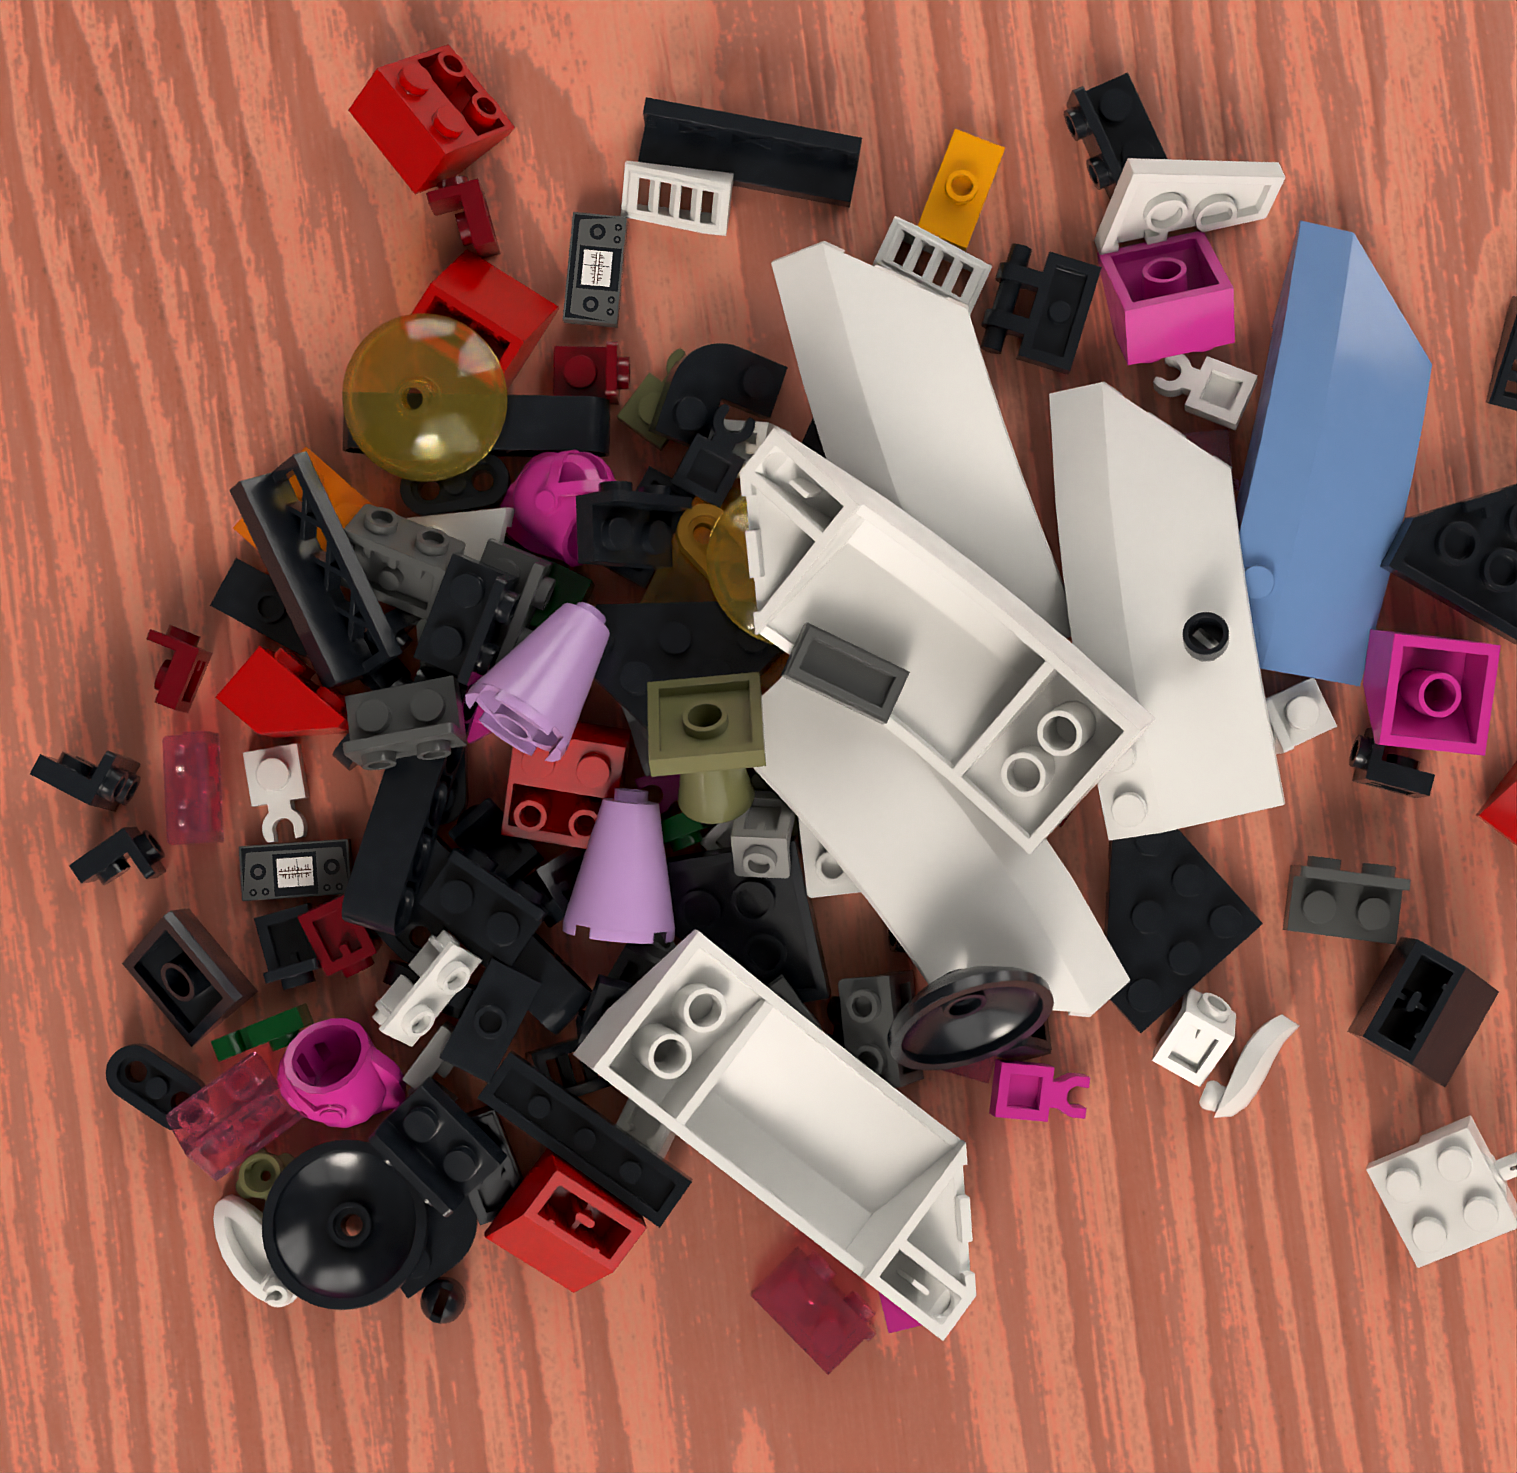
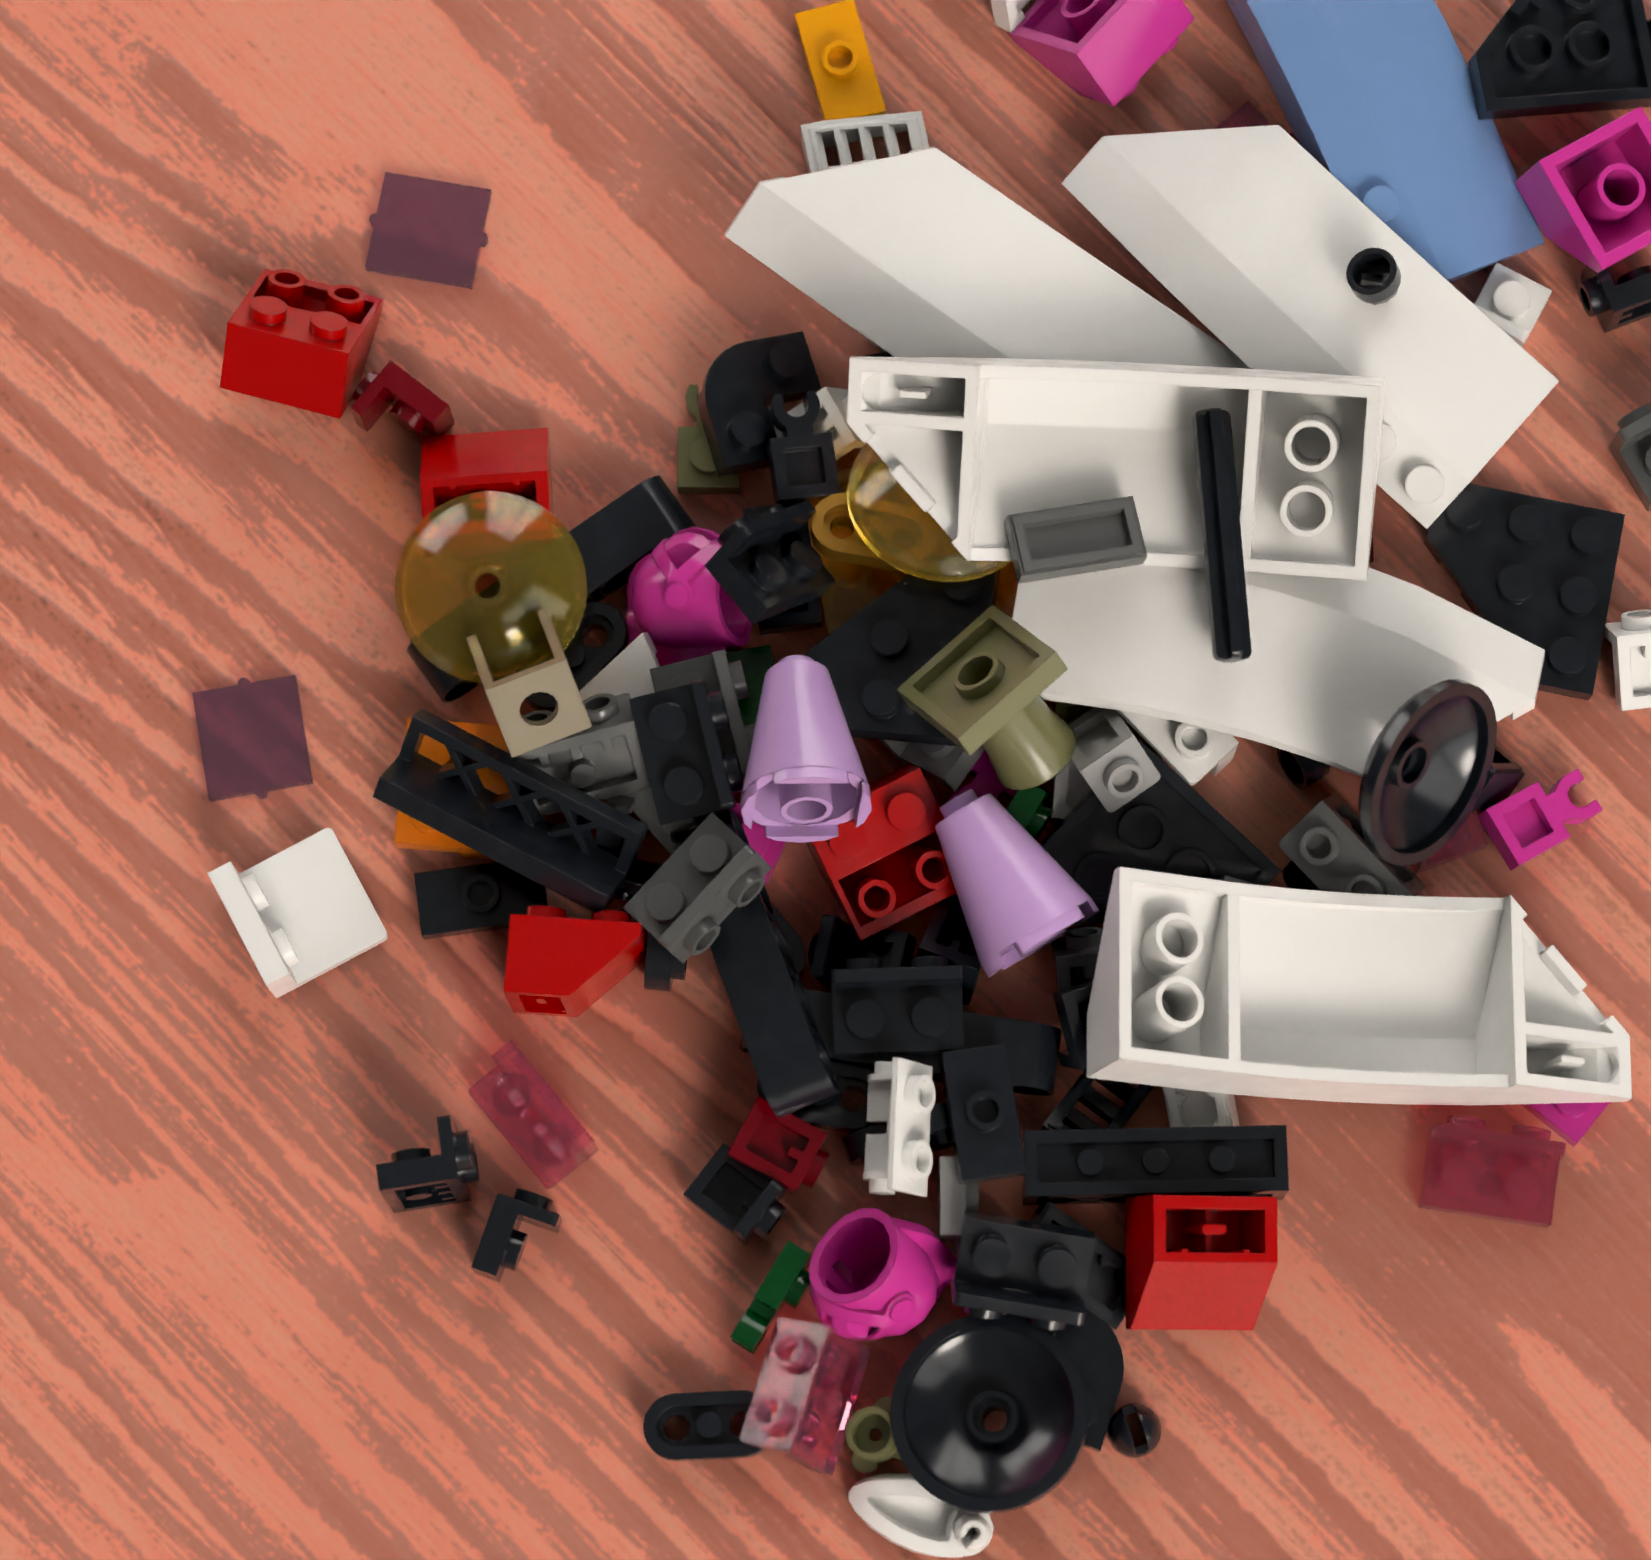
camera: 35 degrees left, 10 degrees down
black slope [122,908,258,1047] -> none
dark red bracket [146,625,213,713] -> none
tile [239,839,353,901] -> none
white plate [243,743,309,843] -> none
dark red bracket [553,341,630,405] -> none
tile [563,212,628,328] -> none
white slope [621,161,734,236] -> none
black fence [638,97,862,208] -> none
black plate [980,243,1102,375] -> none
white plate [1153,354,1258,431] -> none
none -> piece [192,675,314,802]
none -> white bracket [208,828,388,999]
none -> piece [365,172,492,289]
none -> dark tan piece [466,607,592,758]
none -> black axle [1192,408,1252,663]

